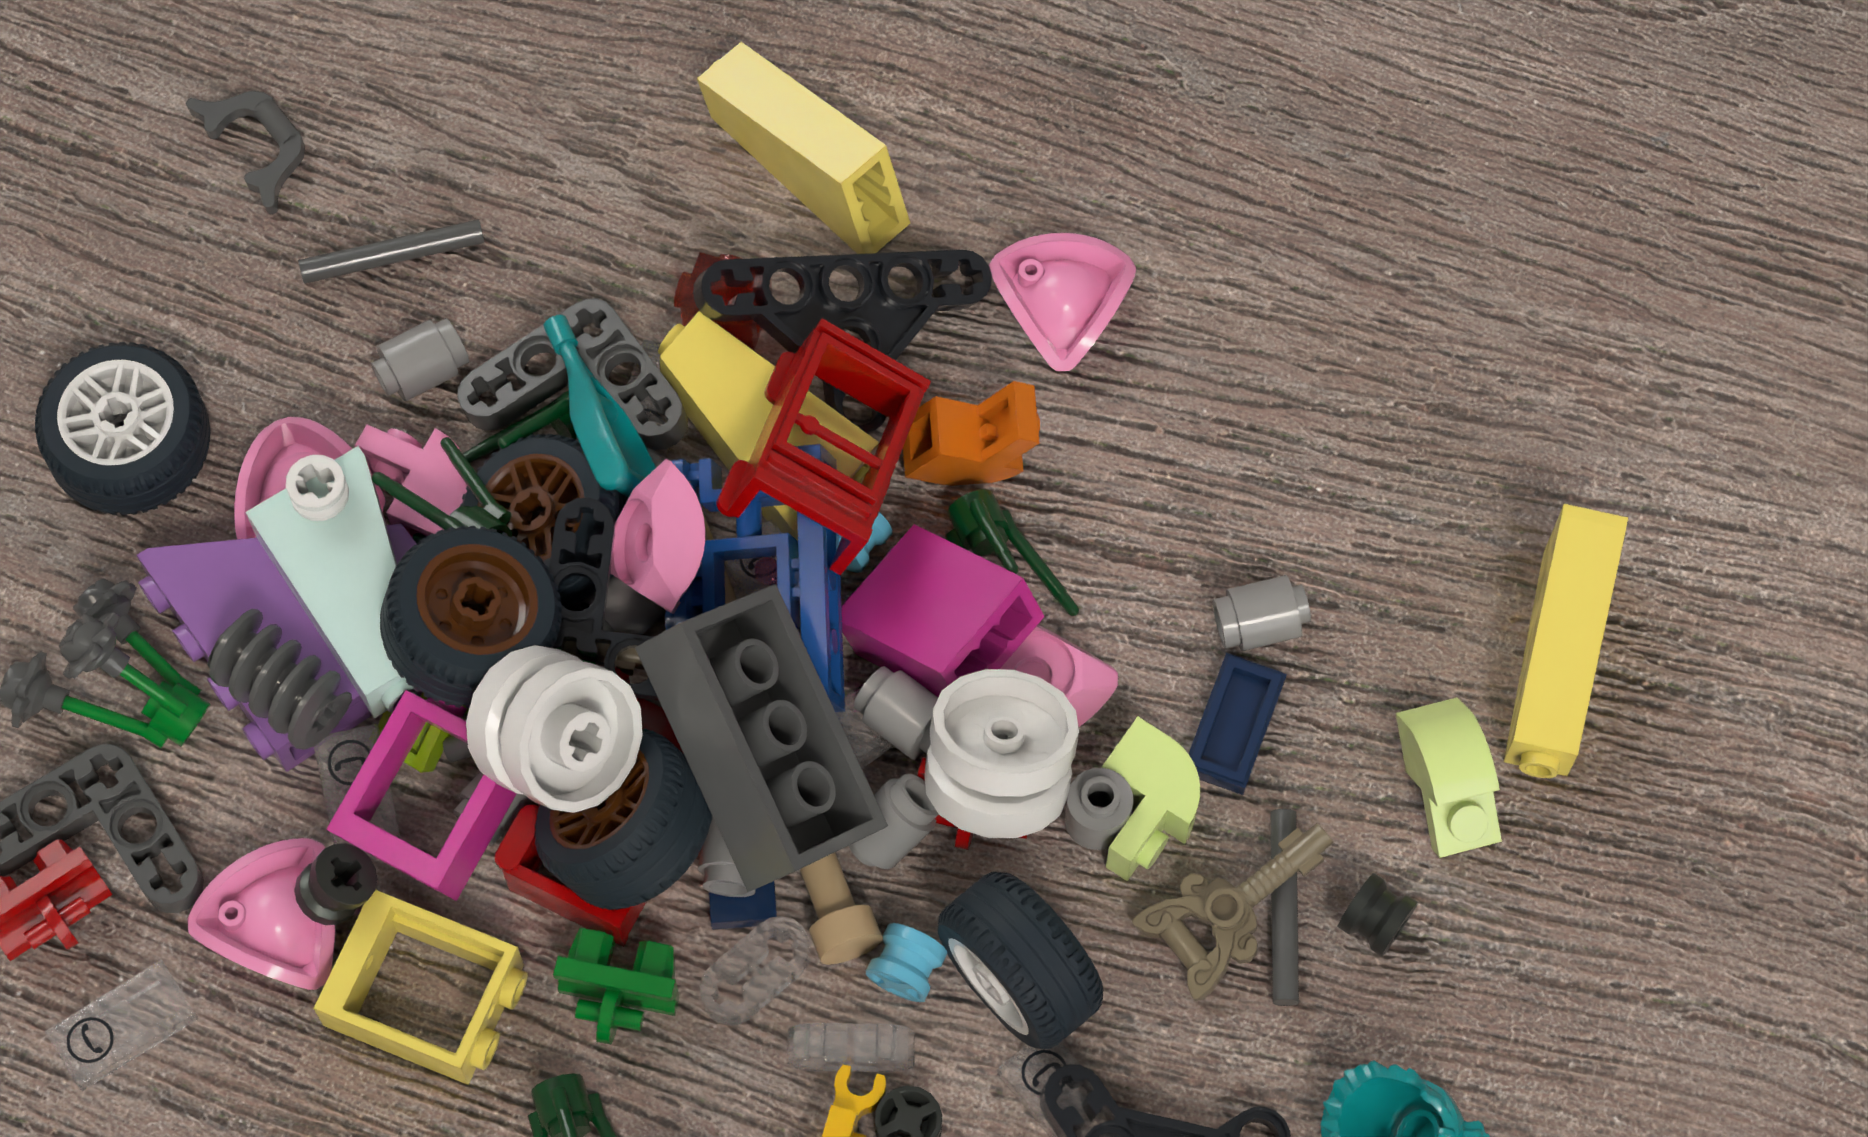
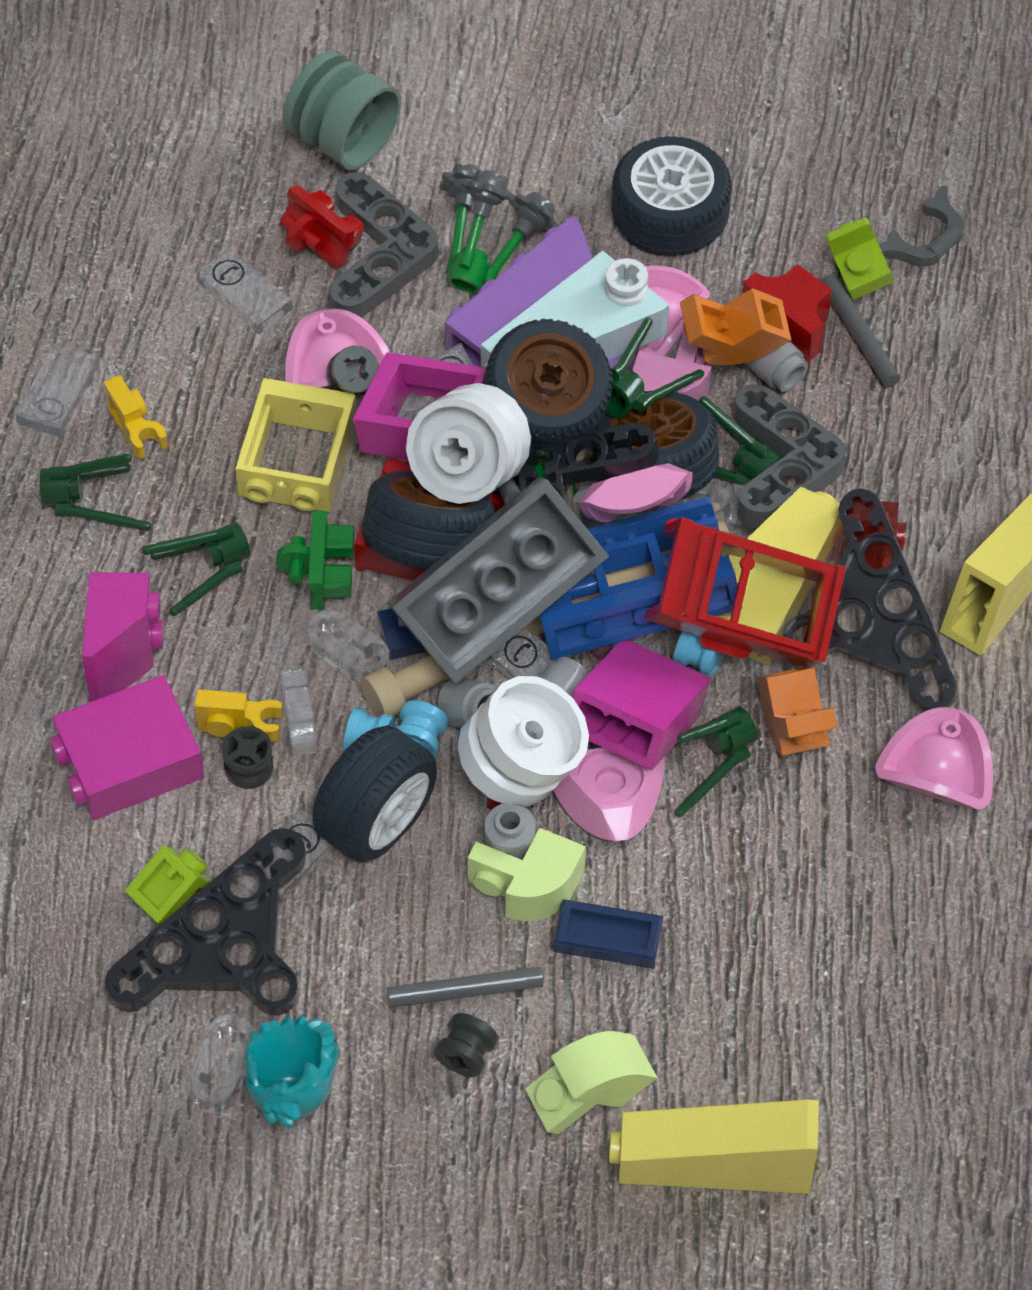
camera: 80 degrees right, 10 degrees down
dark grey piece [207,609,352,750] -> none
teal piece [543,315,657,498] -> none
dark tan piece [1132,823,1333,1001] -> none
light grey brick [1212,575,1311,651] -> none
none -> medium azure wheel [396,700,449,758]
none -> orange brick [680,288,792,365]
none -> red brick [742,264,832,362]
none -> lime bracket [825,218,895,300]

